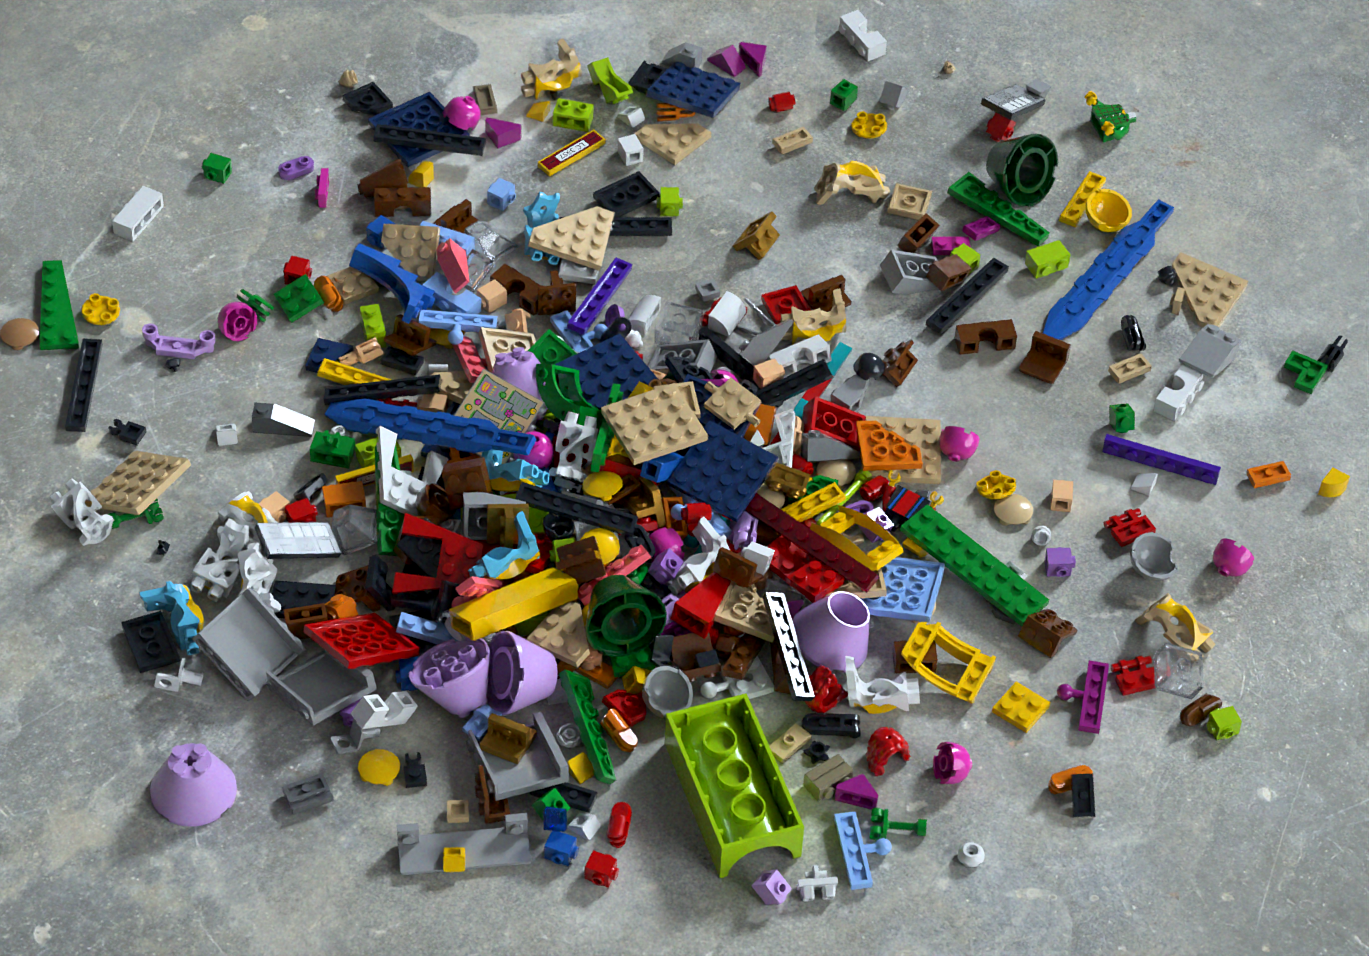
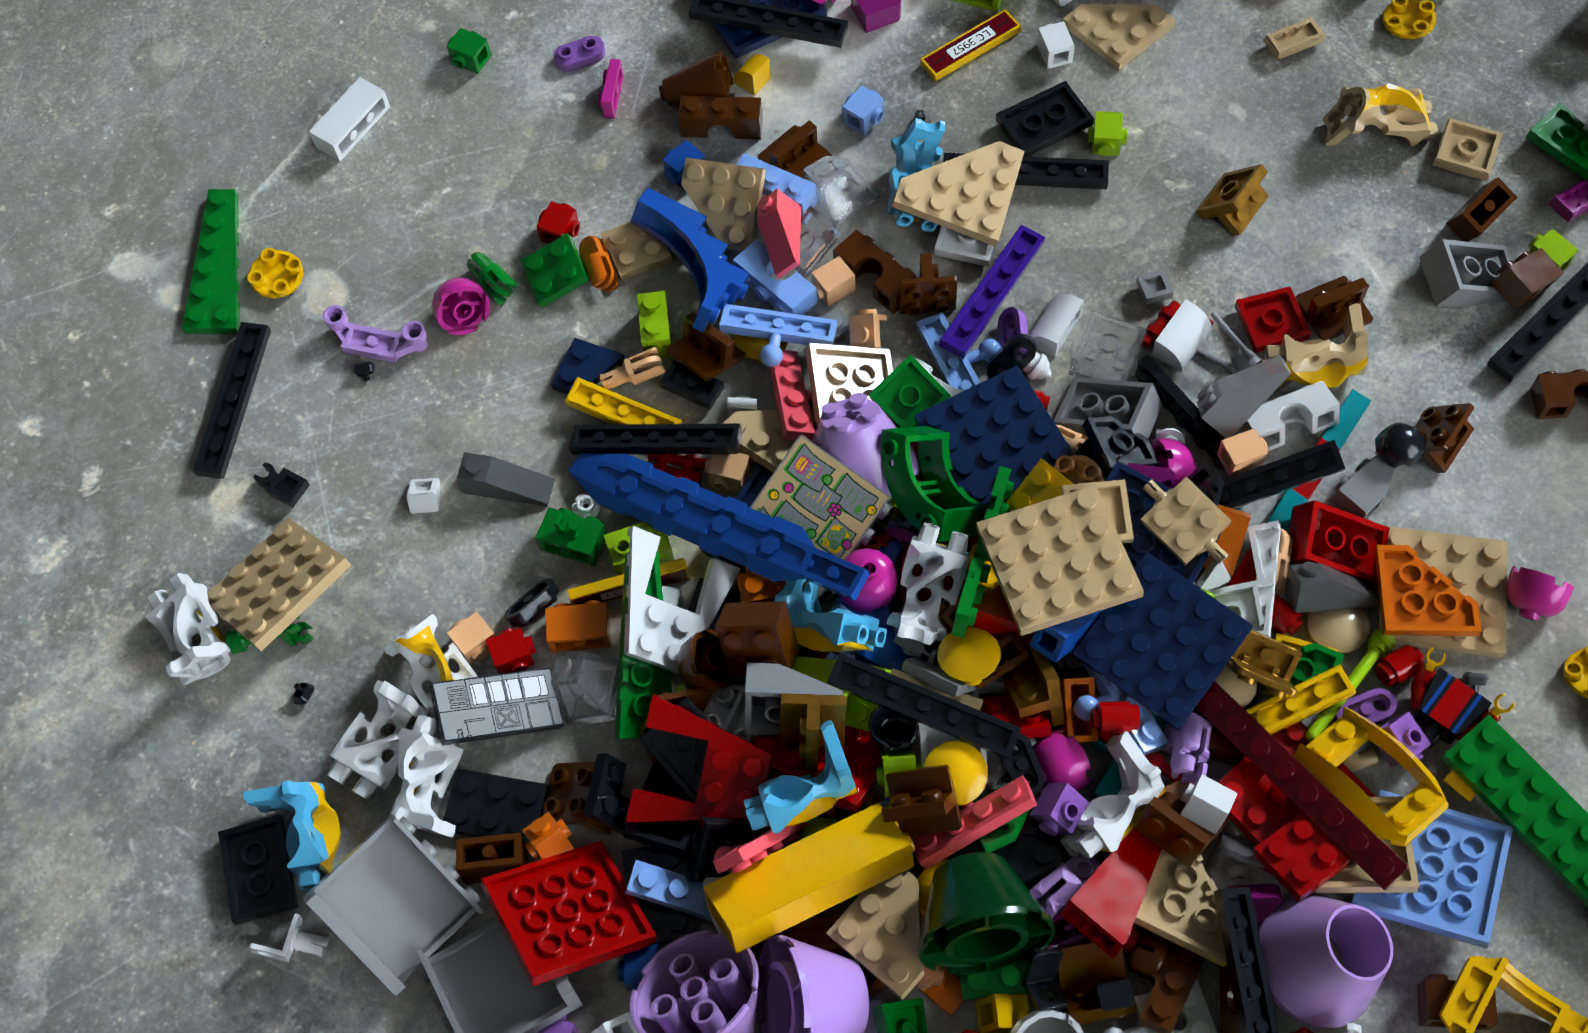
camera: 15 degrees right, 15 degrees up
medium nougat dish [0,318,39,350] -> none
dark pink plate [931,236,971,255] -> none

